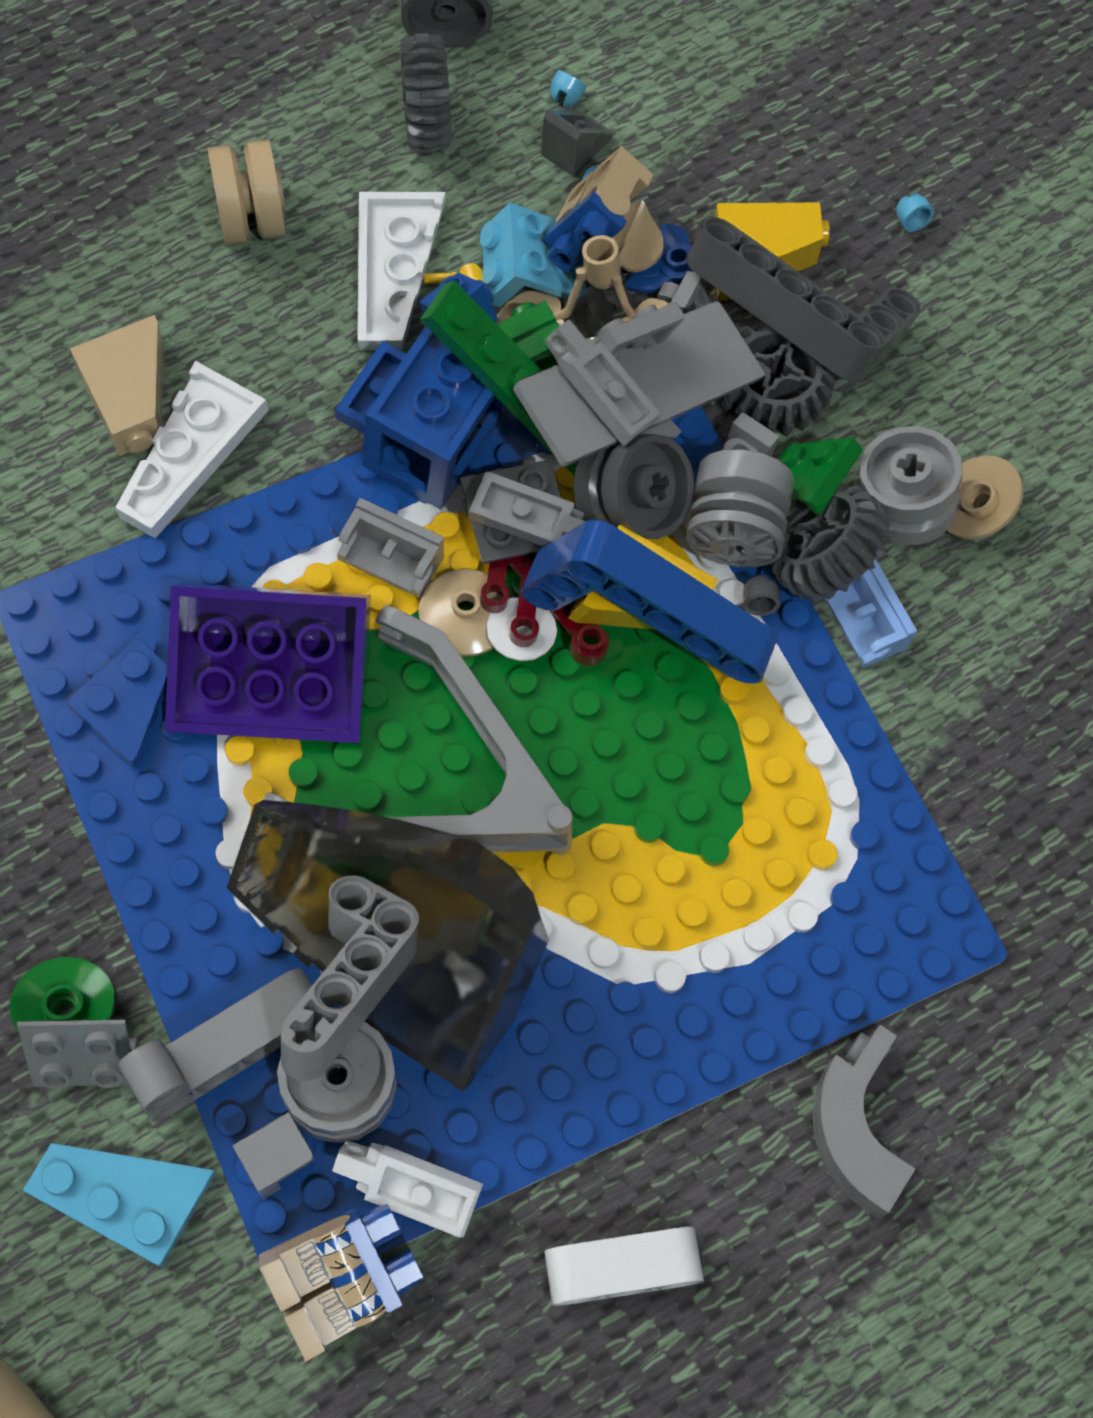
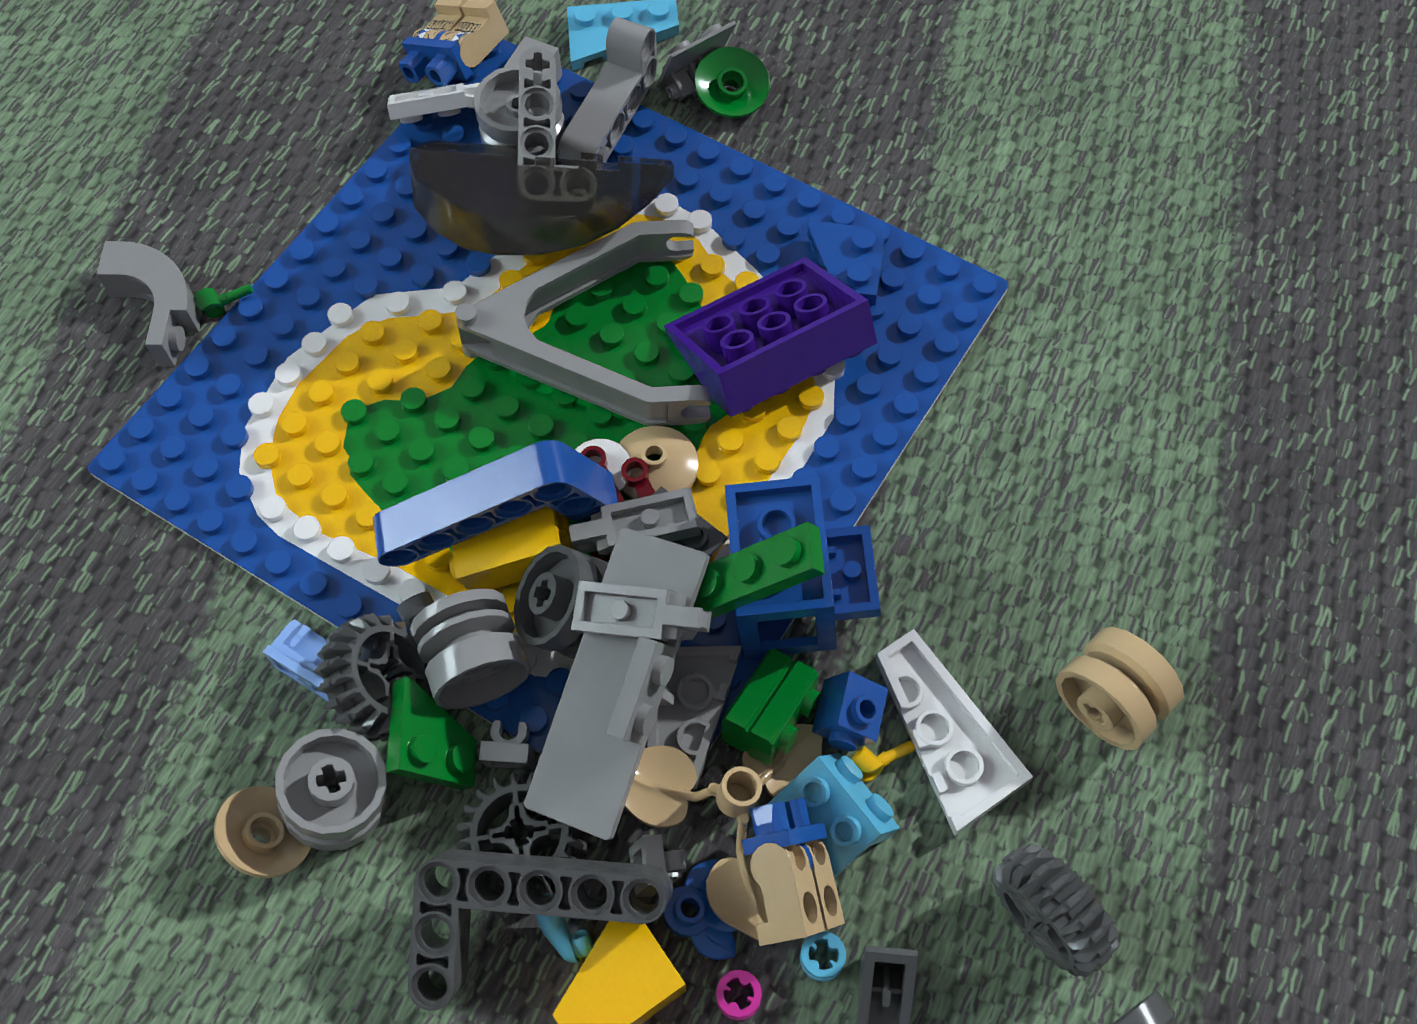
camera: 155 degrees right, 5 degrees down
tan slope [70,315,164,456] -> none
white wing [115,361,269,539] -> none
light grey hinge [337,498,444,598] -> none
white beam [544,1227,704,1306] -> none
none -> green hand [194,284,254,318]
none -> dark pink bush [716,970,762,1021]

